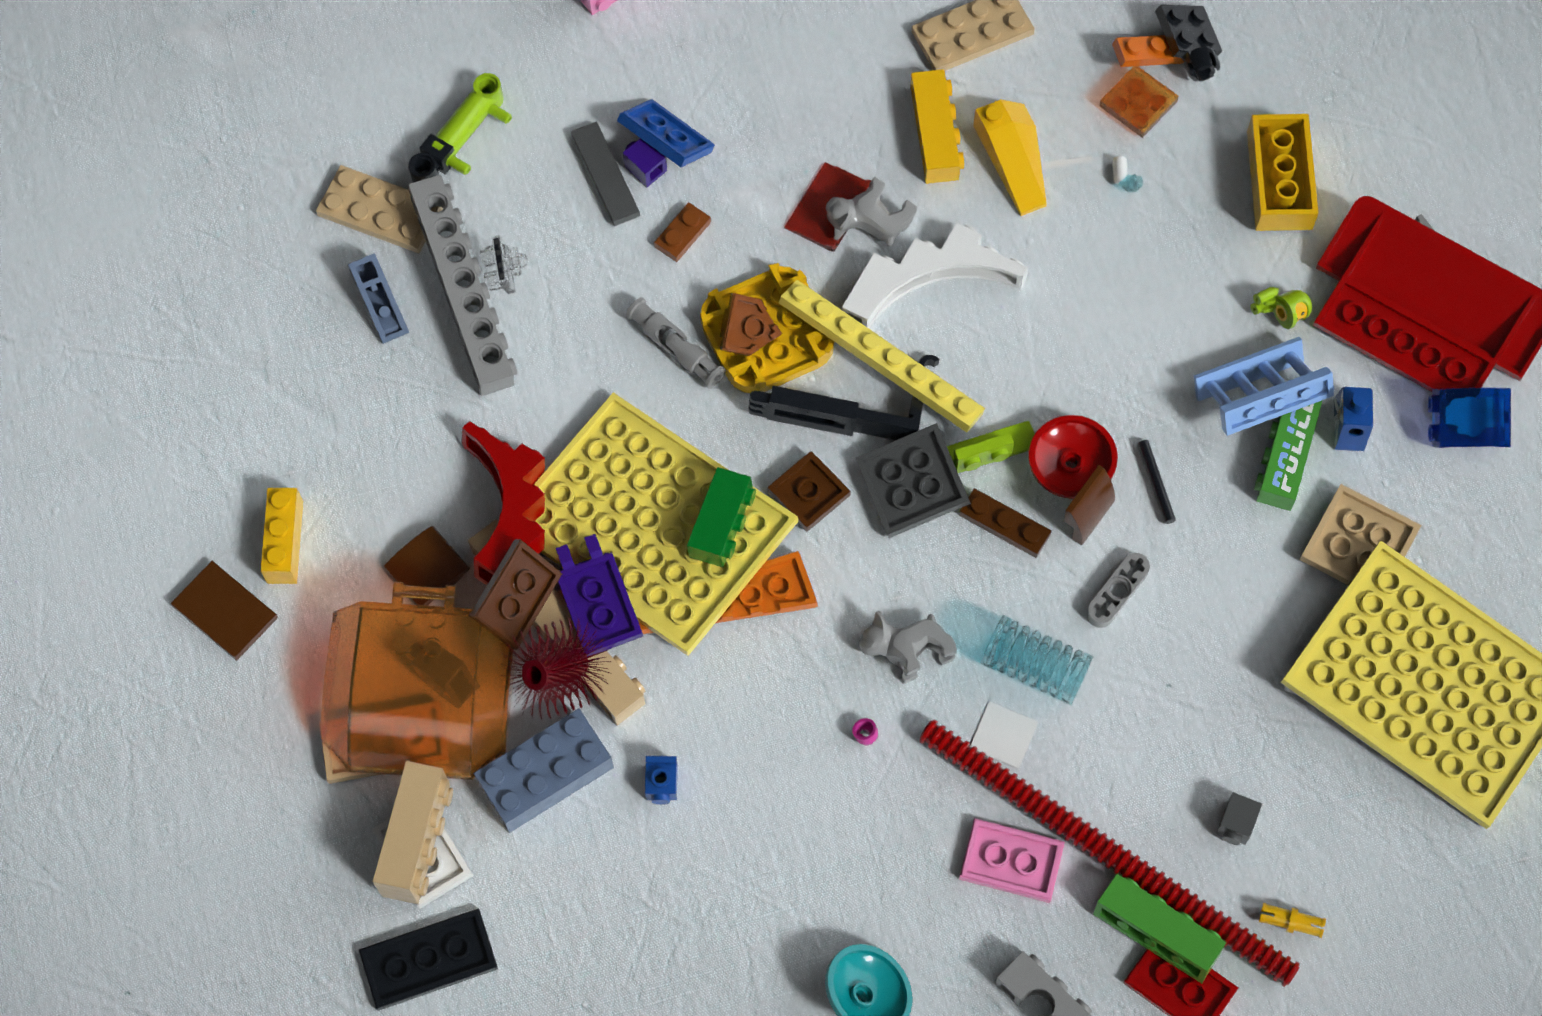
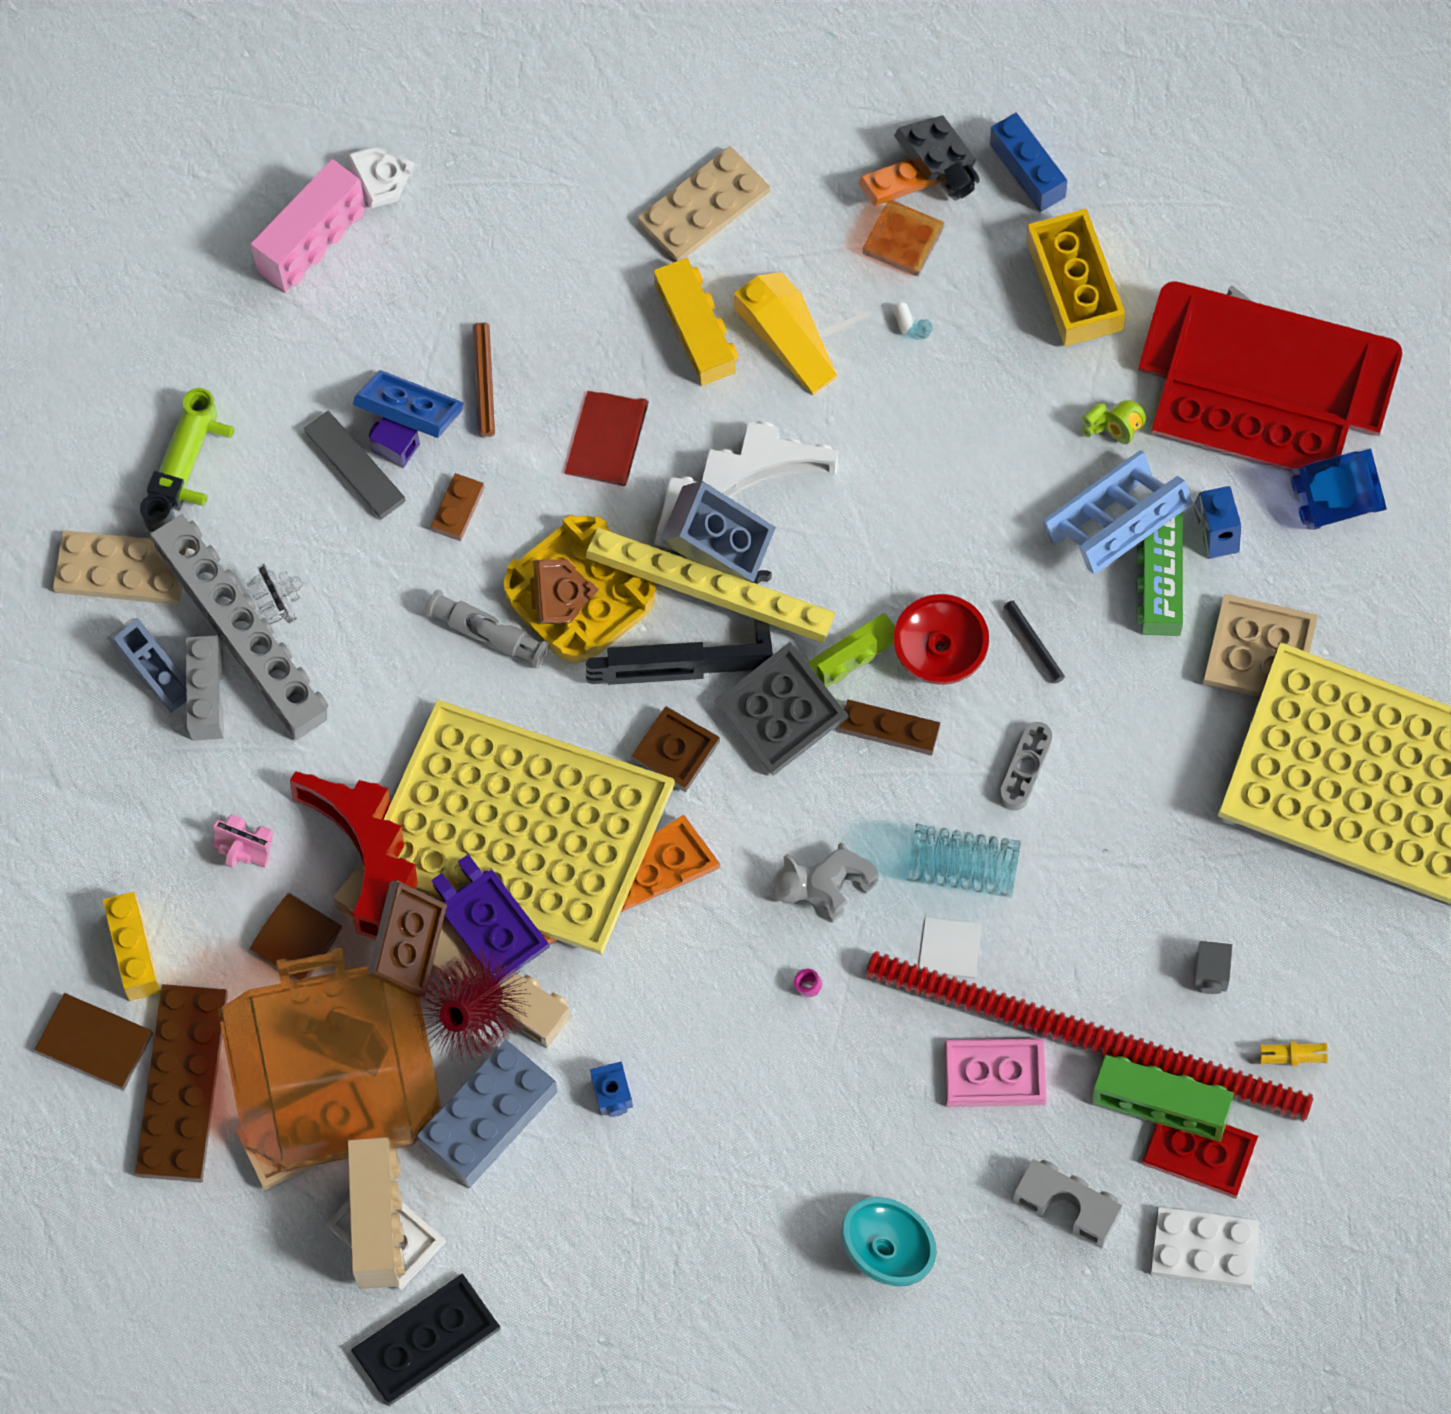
camera: 15 degrees left, 0 degrees up
green brick [687,467,756,567] -> none
light grey animal [825,177,917,246] -> none
reddish brown slope [1064,465,1115,545] -> none
none -> reddish brown plate [135,984,228,1183]
none -> light grey arch [186,636,224,740]
none -> bright pink hips [212,814,273,868]
none -> dark orange axle [473,322,495,437]
none -> sand blue brick [660,481,776,583]
none -> blue brick [990,112,1068,212]

